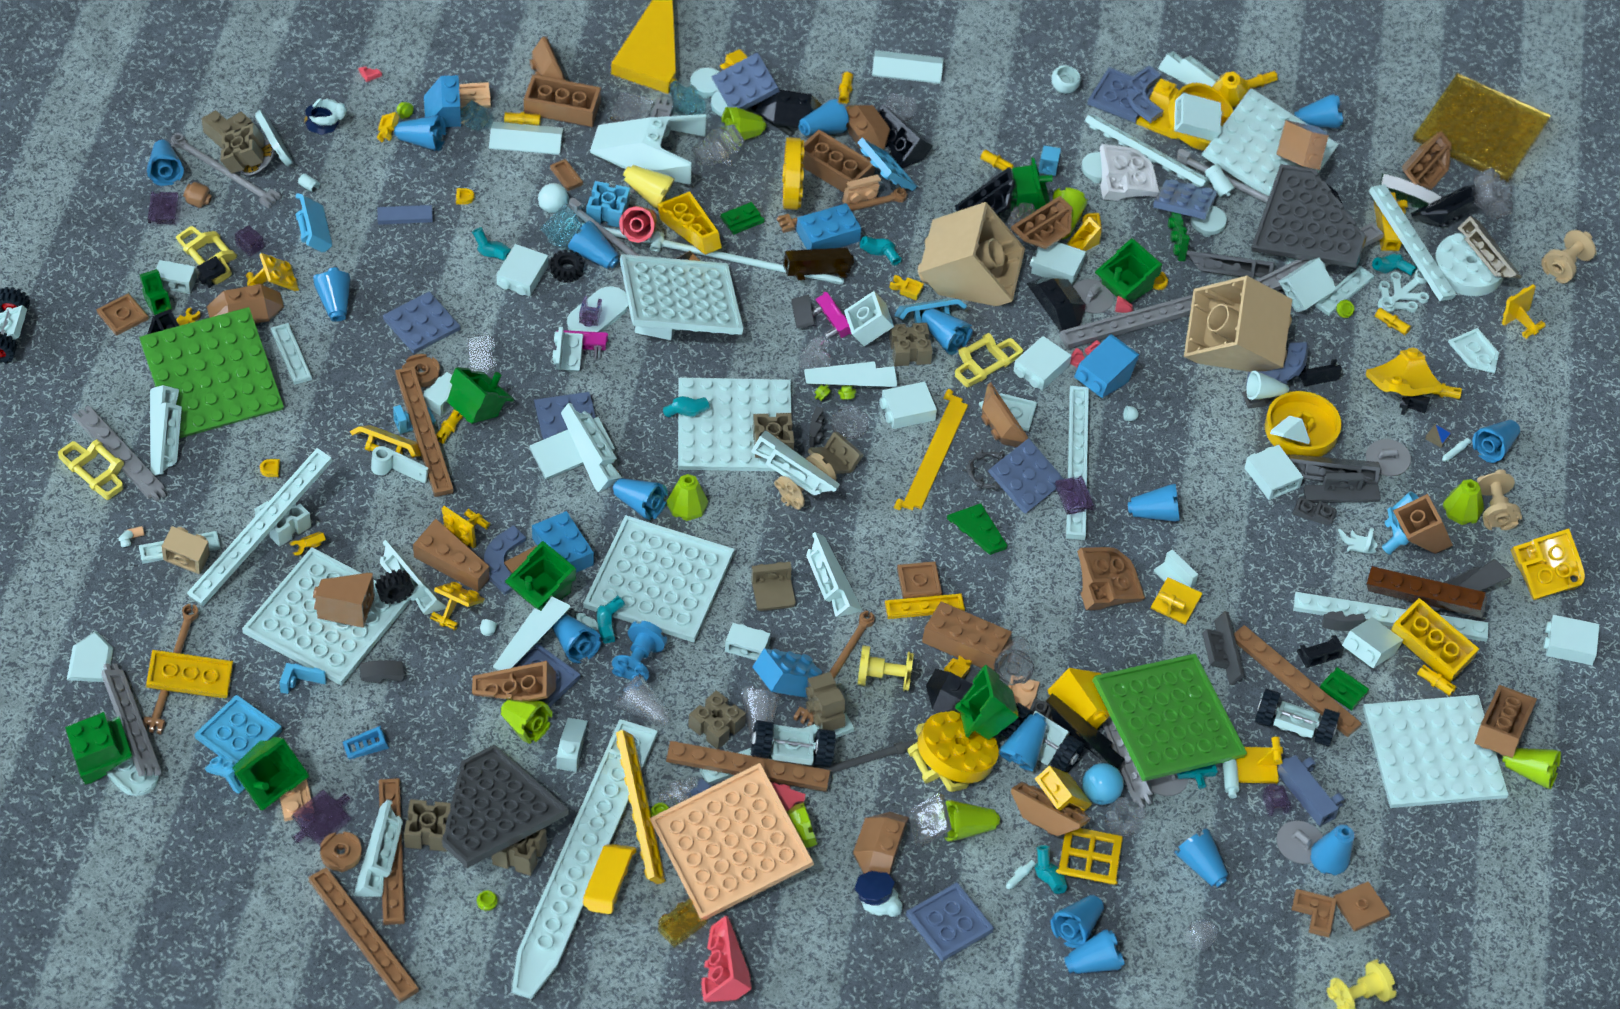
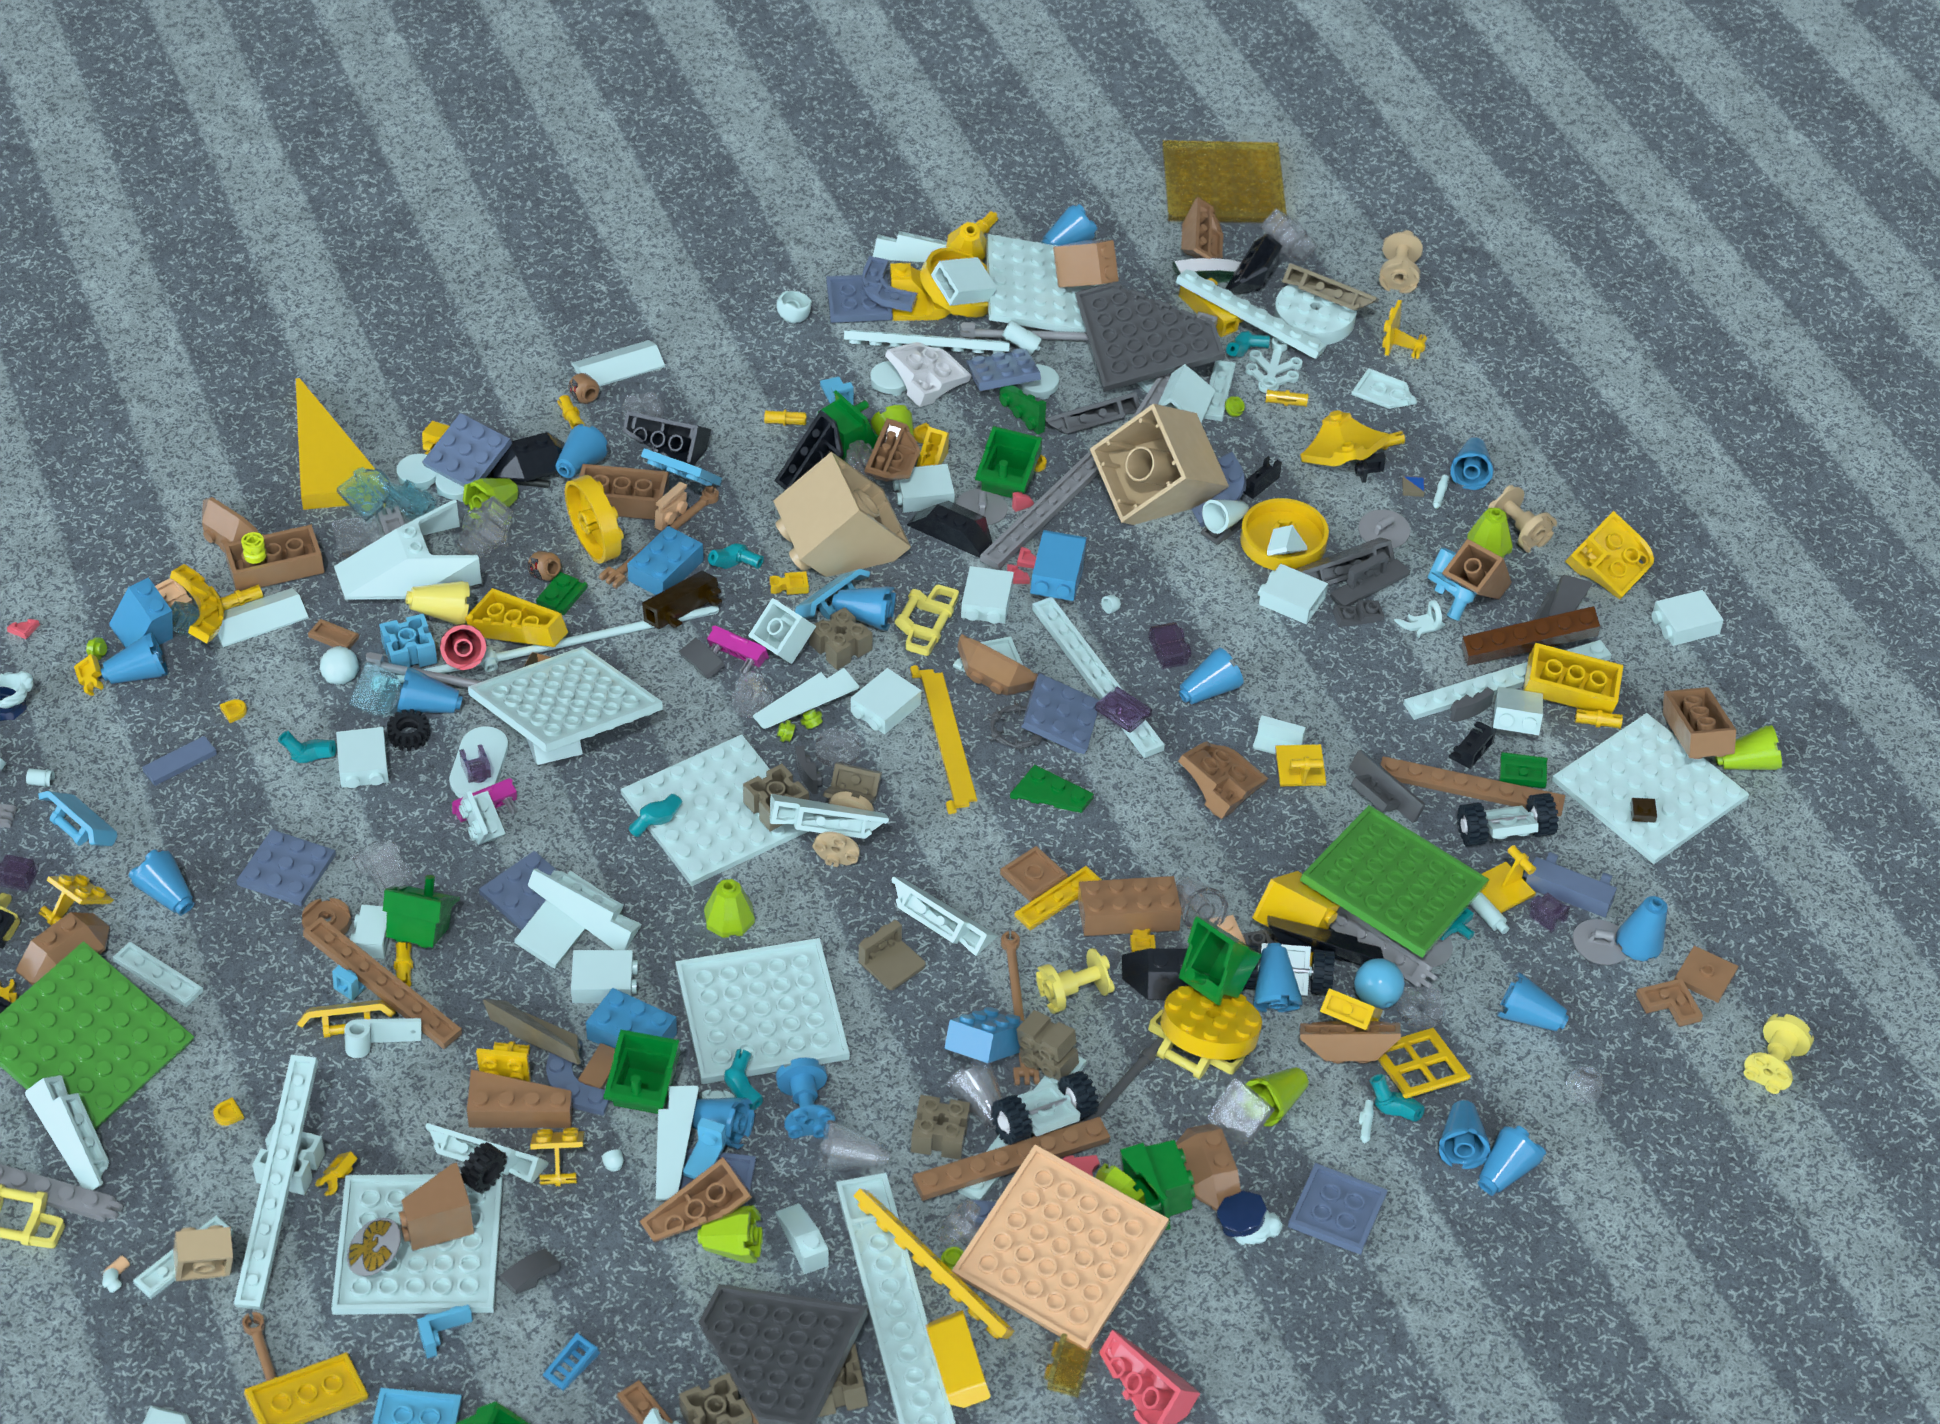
camera: 30 degrees left, 5 degrees down
dark azure cone [613,478,668,520] -> none
light aqua brick [725,623,771,660] -> none
medium nougat wedge [845,105,890,159] -> none
none -> yellow tile [170,564,224,643]
none -> neon yellow wheel [241,532,266,564]
none -> clear light blue slope [337,467,390,522]
none -> shield [347,1218,401,1276]
none -> dark tan wedge [483,999,581,1065]
none -> medium nougat head [528,551,561,581]
none -> medium nougat head [568,373,600,404]
none -> light aqua brick [571,950,638,1003]
none -> medium azure bracket [683,1118,726,1179]
none -> green piece [1120,1140,1195,1230]
none -> clear purple brick [1149,622,1191,669]
none -> dark brown plate [1630,798,1657,823]

